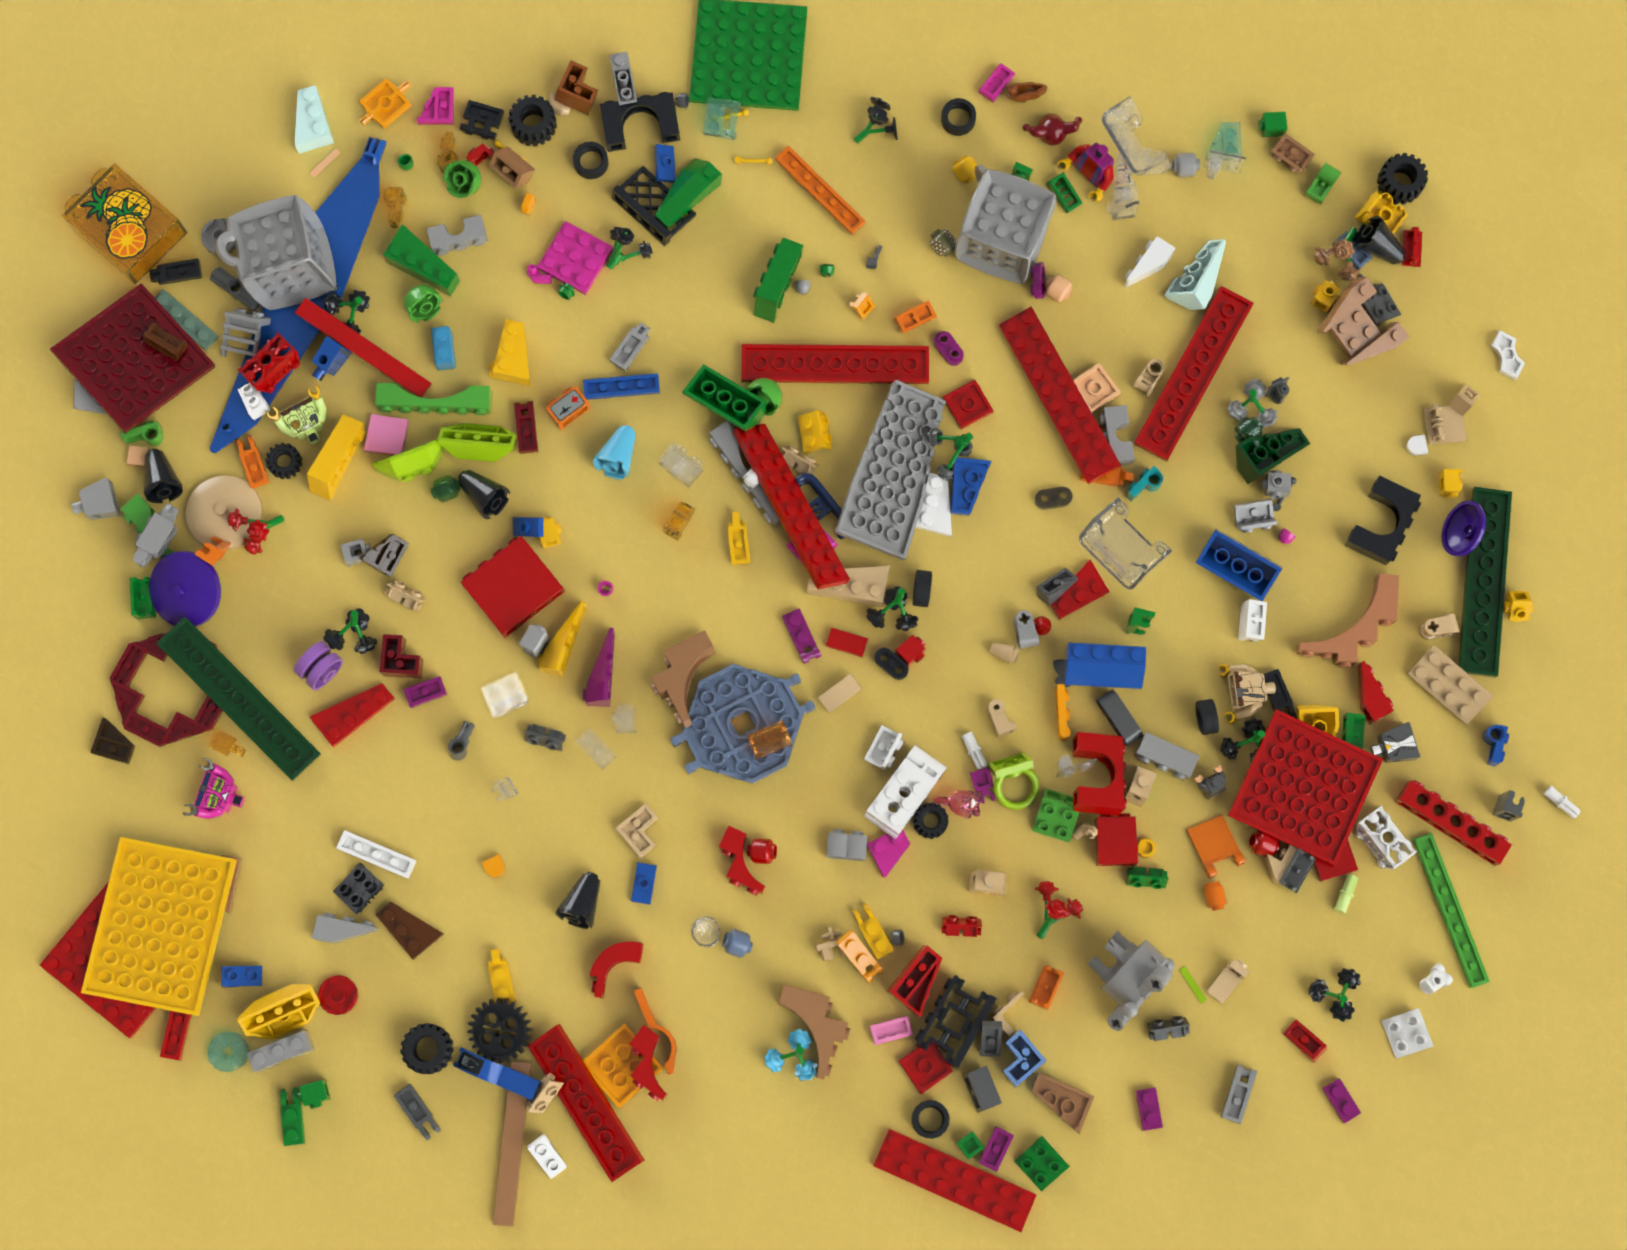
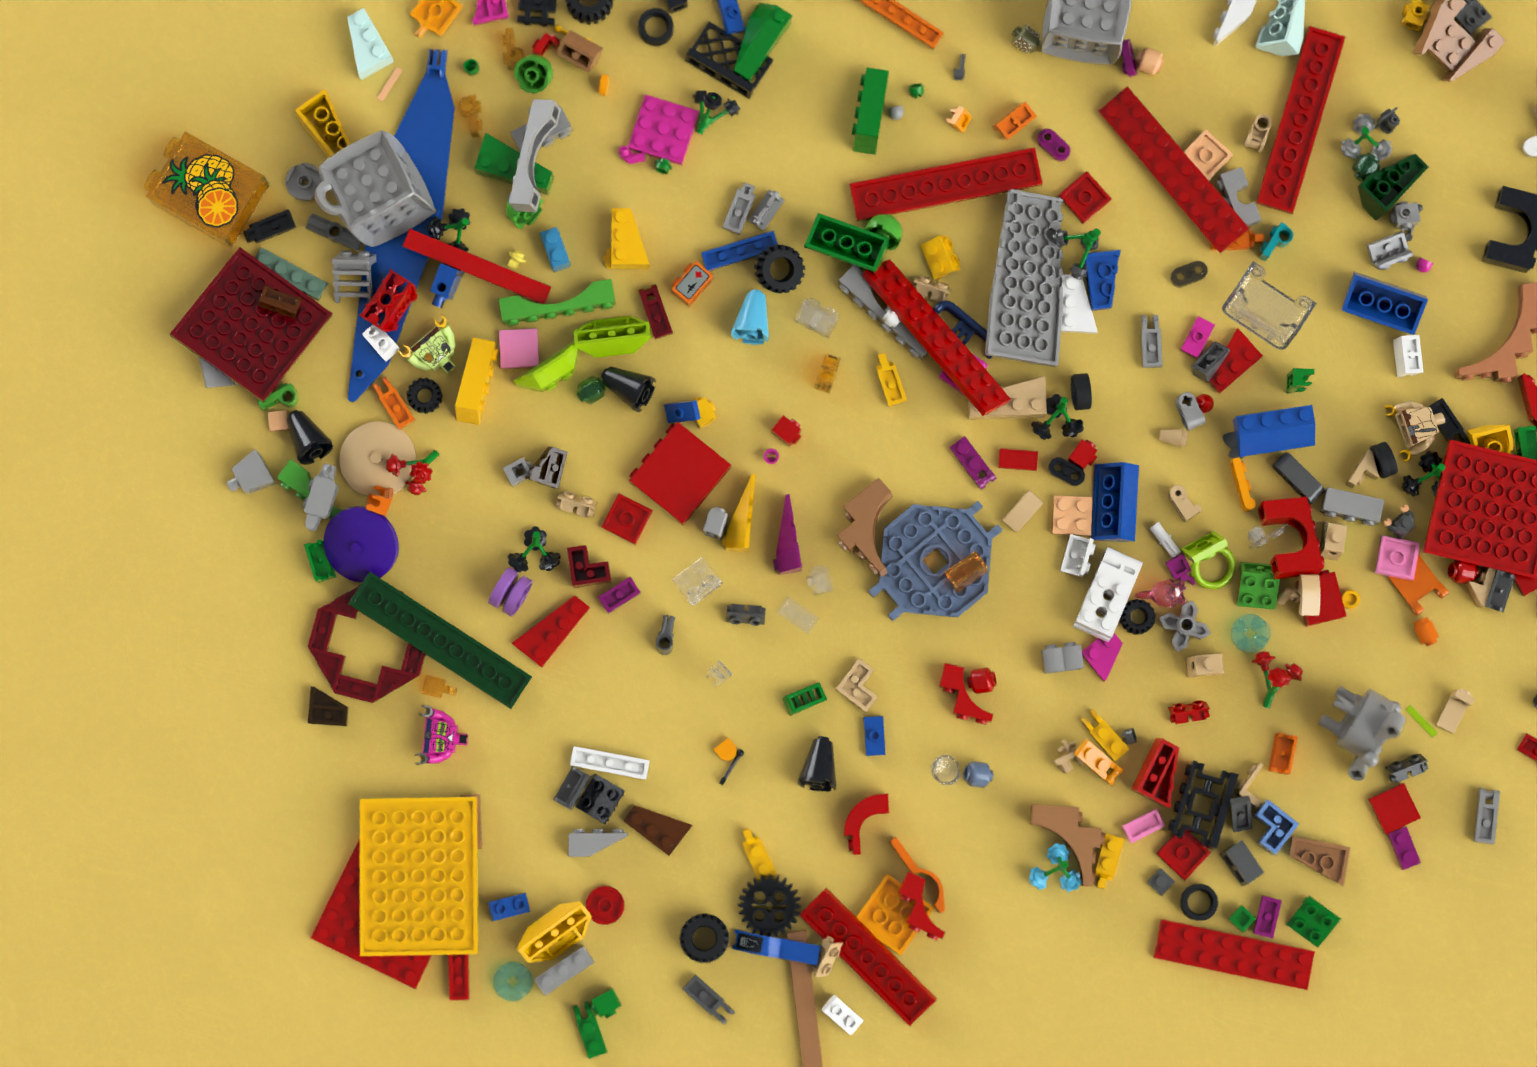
camera: 10 degrees left, 5 degrees up
green hinge [1126,866,1168,889] -> none
none -> yellow wedge [295,89,350,158]
none -> light yellow plate [507,249,526,269]
none -> light grey arch [508,99,561,212]
none -> dark grey hinge [553,766,591,810]
none -> red tile [601,493,653,545]
none -> black hinge [719,749,744,785]
none -> light grey hinge [748,189,785,231]
none -> black tyre [754,244,805,294]
none -> red brick [771,415,802,447]
none -> green slope [783,682,827,716]
none -> light nougat plate [1052,495,1092,536]
none -> blue slope [1091,462,1139,542]
none -> yellow hinge [1095,834,1124,889]
none -> light grey hinge [1141,315,1162,368]
none -> dark grey plate [1147,868,1175,896]
none -> light grey plant [1159,601,1211,652]
none -> dark pink plate [1180,316,1215,359]
none -> clear light blue plate [1231,614,1270,653]
none -> tan slope [1297,574,1320,616]
none -> tan slope [1346,449,1379,488]
none -> red tile [1368,783,1421,835]
none -> bright pink tile [1375,535,1420,581]

